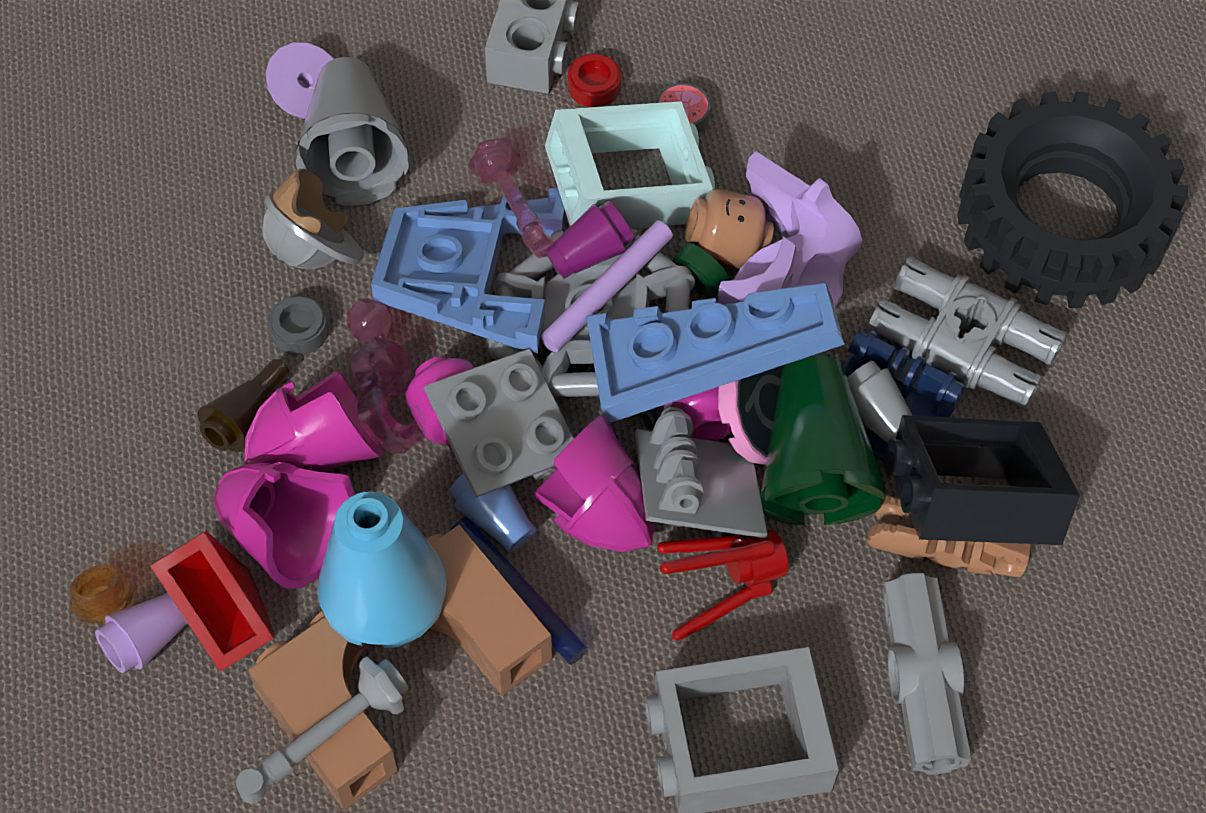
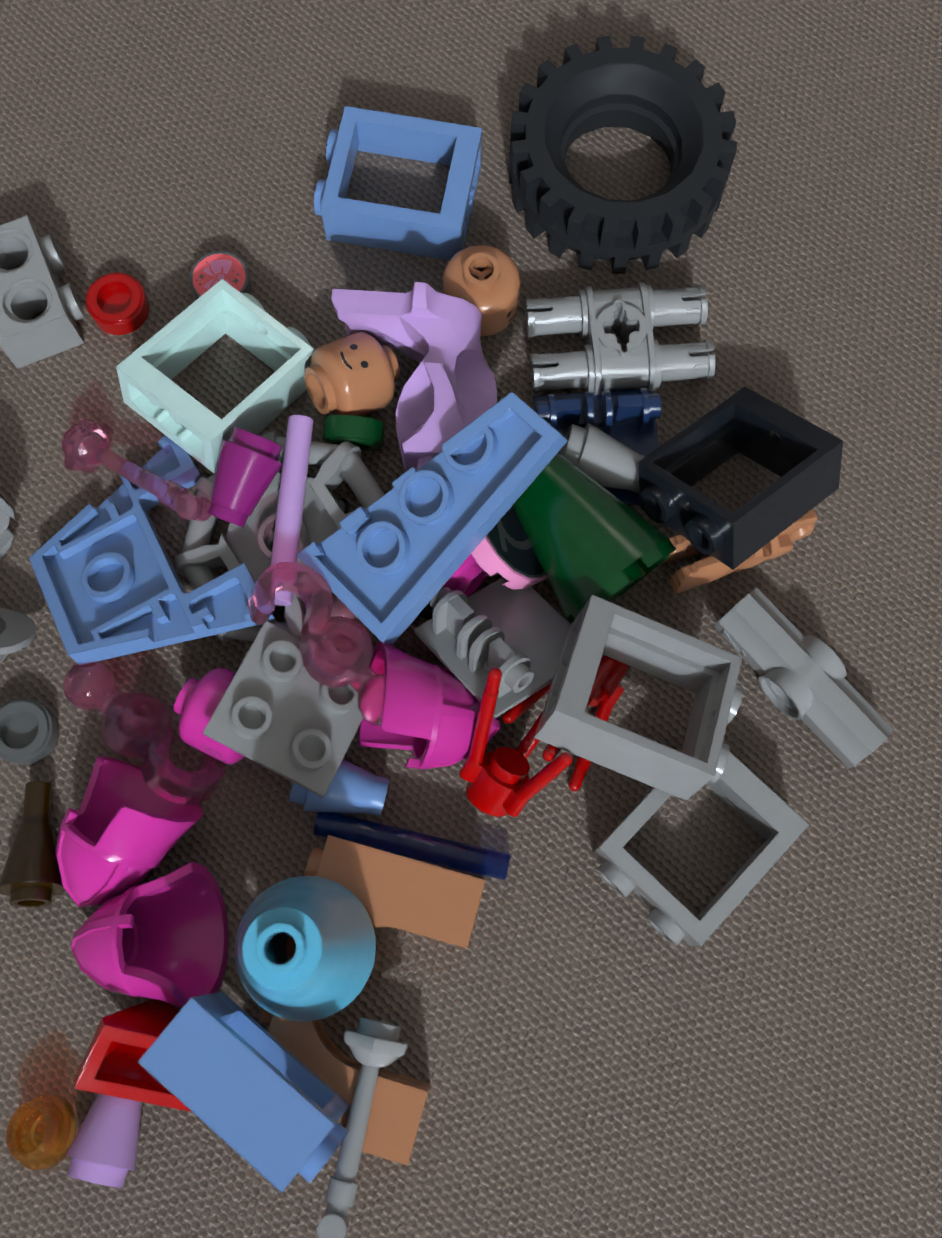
camera: 35 degrees left, 15 degrees up
none -> medium blue window [138,991,350,1193]
none -> clear pink piece [248,562,385,726]
none -> medium blue window [314,106,482,260]
none -> nougat head [442,245,521,336]
none -> red plant [459,667,573,817]
none -> light grey window [534,595,743,801]

